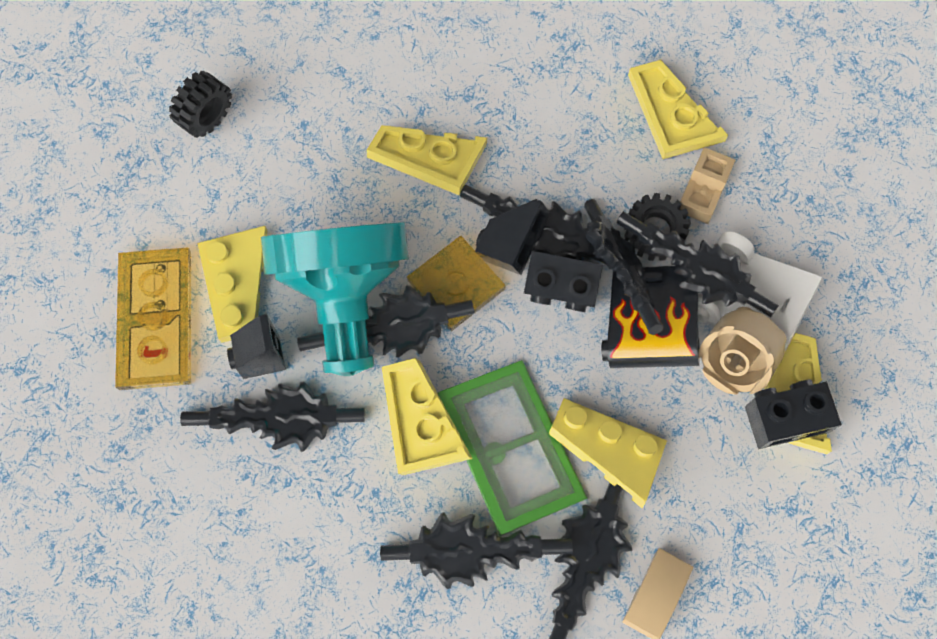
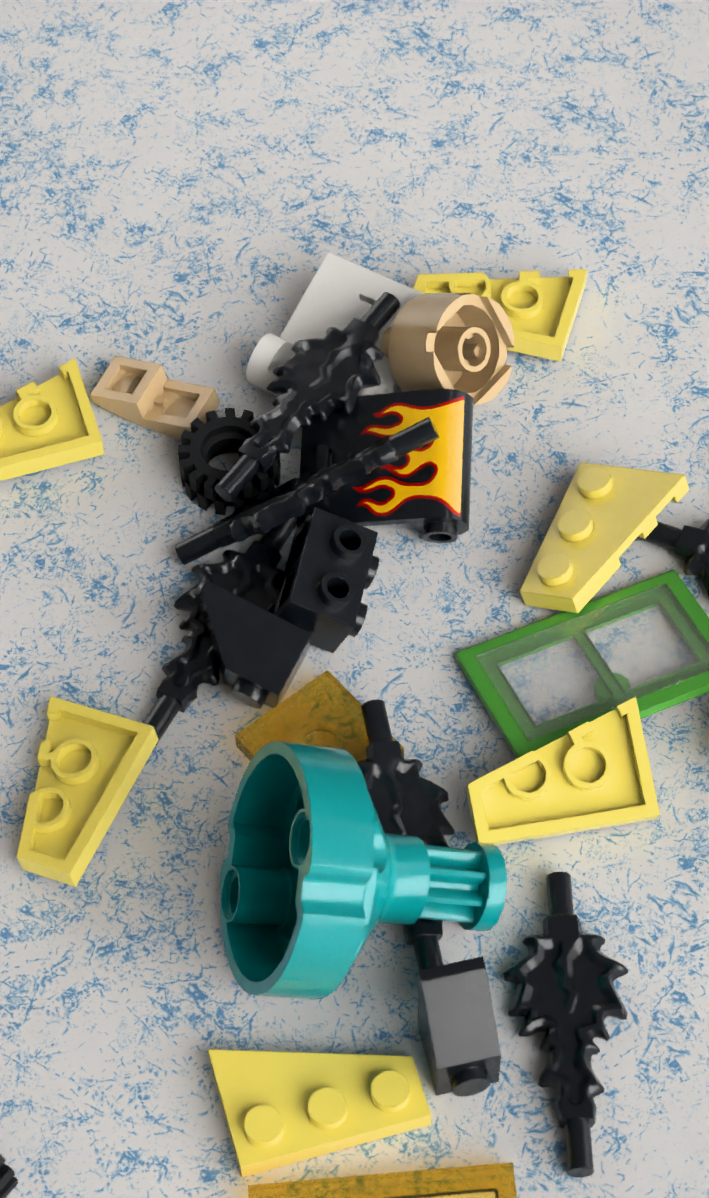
camera: 90 degrees left, 15 degrees down
black brick [745,379,842,450] -> none

